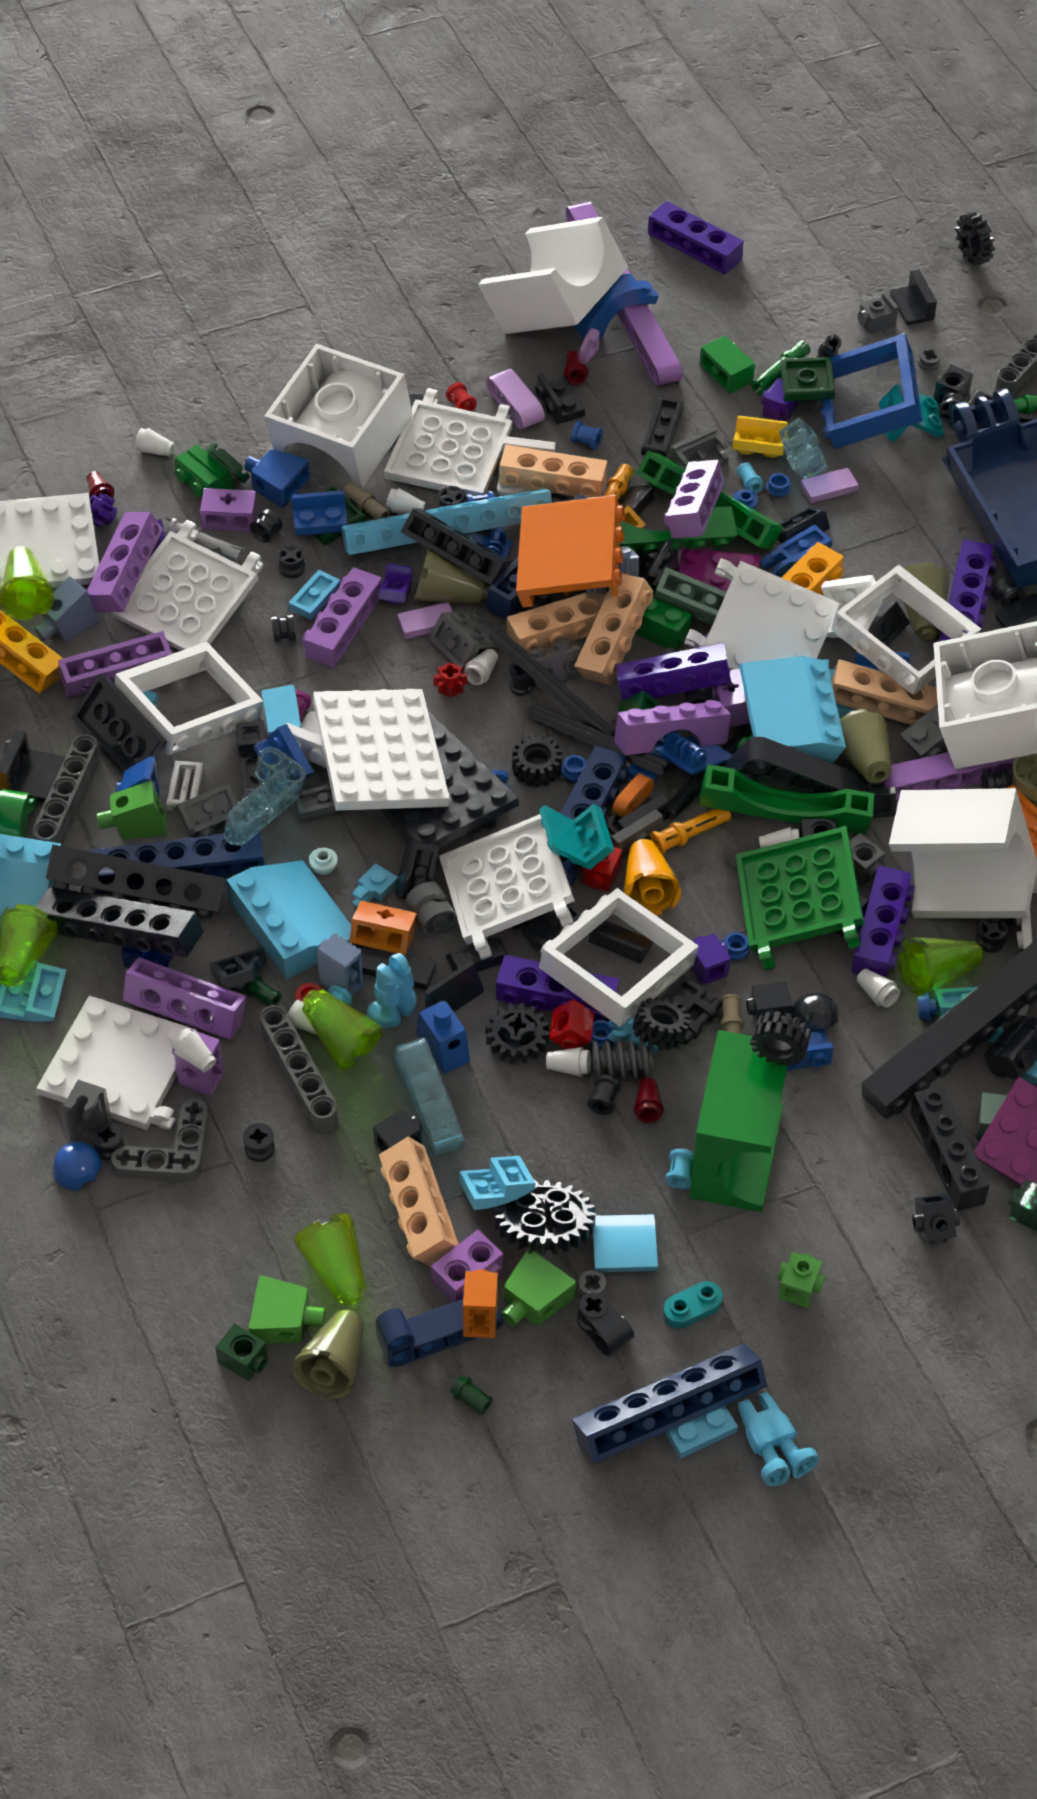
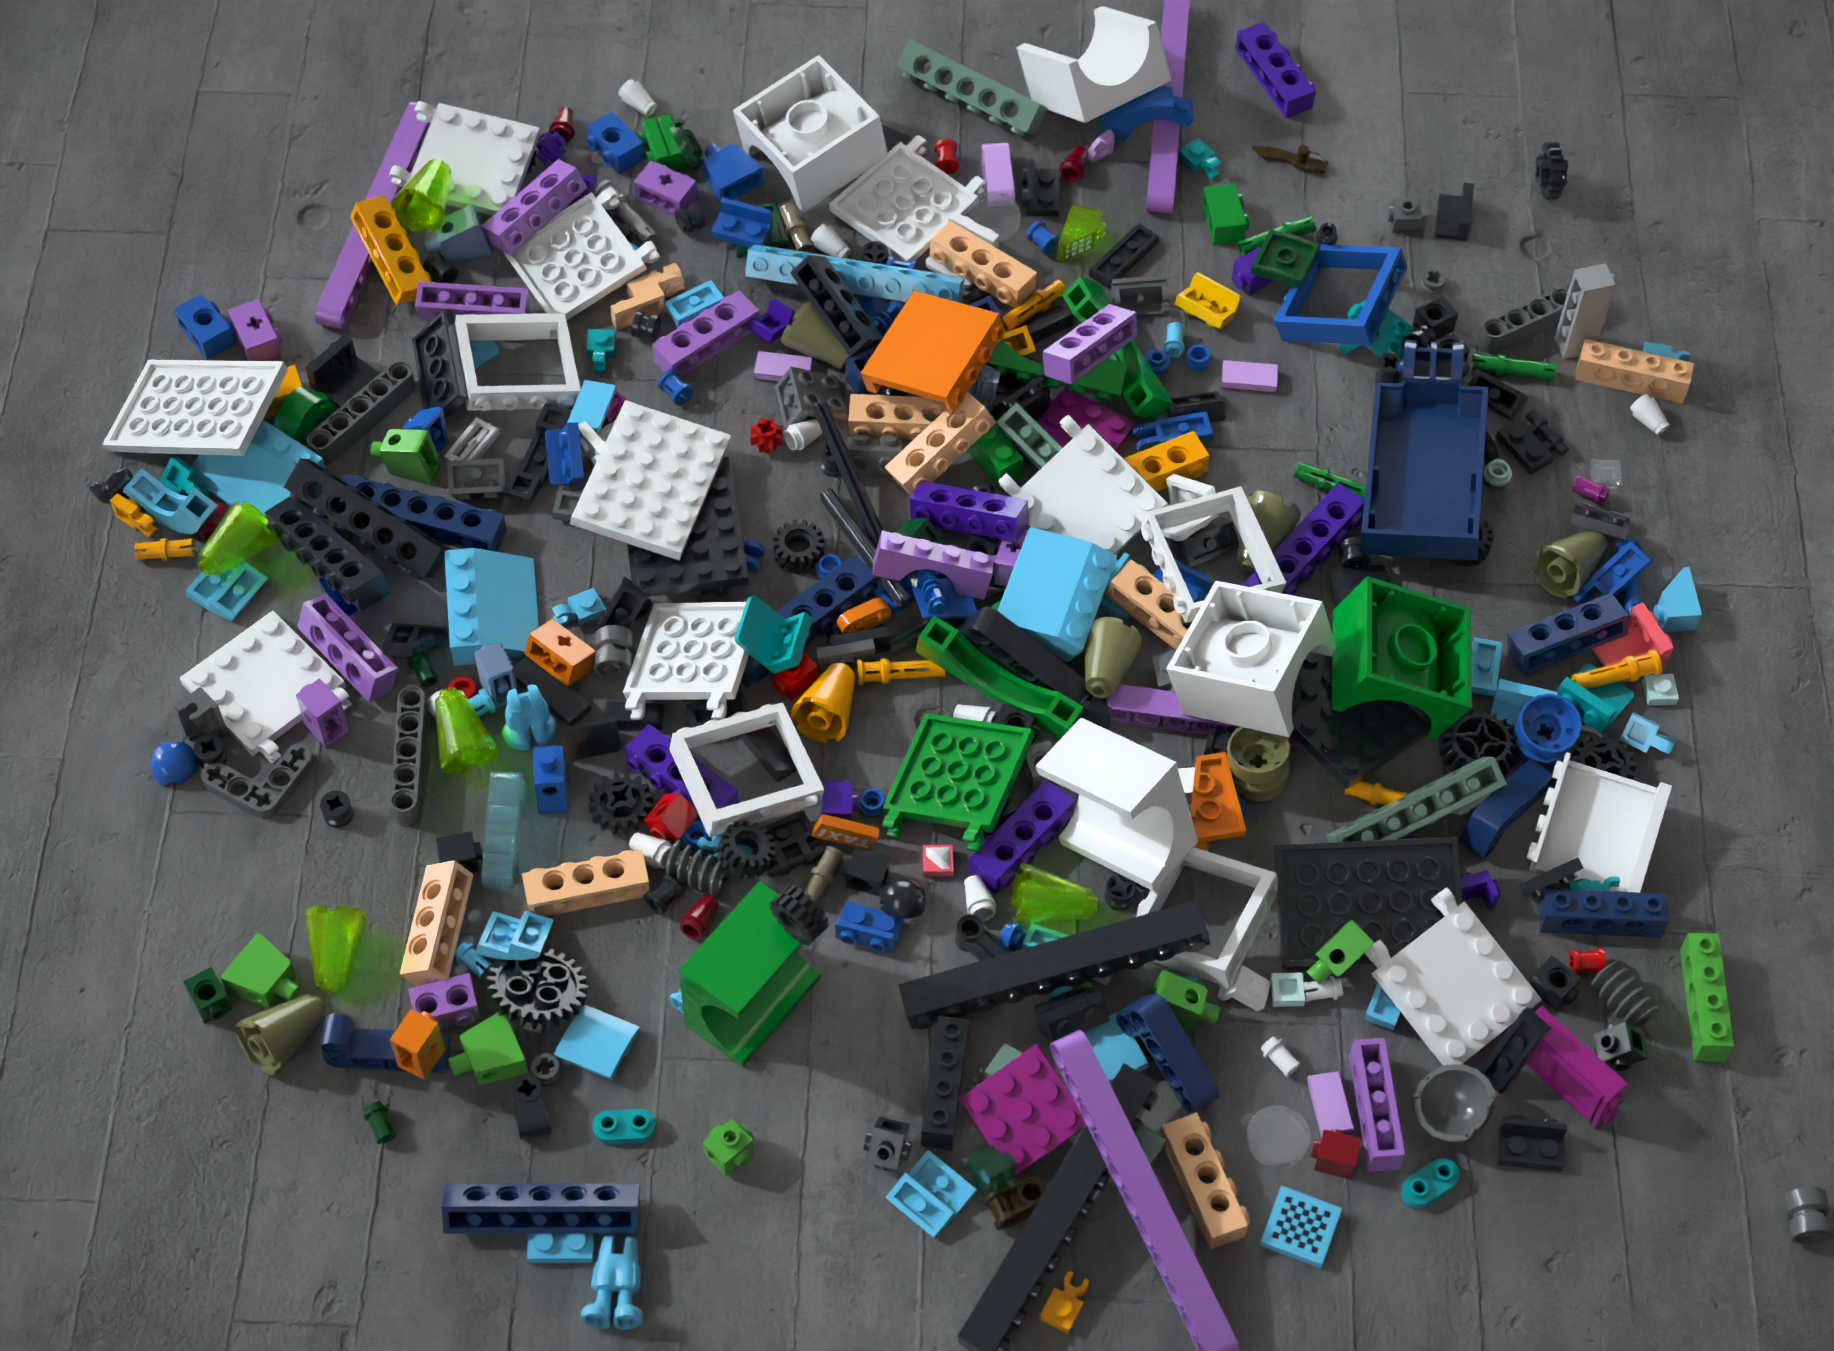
camera: 25 degrees right, 5 degrees up
white cone [171,1028,216,1073] -> none
clear light blue beam [224,747,306,846] -> none
black wheel [278,545,305,579] -> none
light aqua plate [309,848,338,875] -> none
clear light blue brick [779,418,828,479] -> none
none -> black bush [423,252,458,284]
none -> medium azure pin [454,942,494,980]
none -> light nougat brick [522,850,650,917]
none -> blue brick [586,111,644,174]
none -> teal plate [586,329,616,372]
none -> light nougat plate [610,263,685,330]
none -> blue bush [657,369,693,405]
none -> orange tile [812,814,879,851]
none -> medium azure slope [885,1150,978,1239]
none -> sand green brick [896,38,1048,137]
none -> tile [923,845,953,877]
none -> black piece [955,914,1012,961]
none -> clear tile [967,191,1021,244]
none -> clear neon green slope [1057,204,1106,262]
none -> teal plate [1178,138,1222,180]
none -> dark brown piece [1252,145,1329,174]
none -> green pin [1294,461,1366,499]
none -> black bush [1375,353,1402,384]

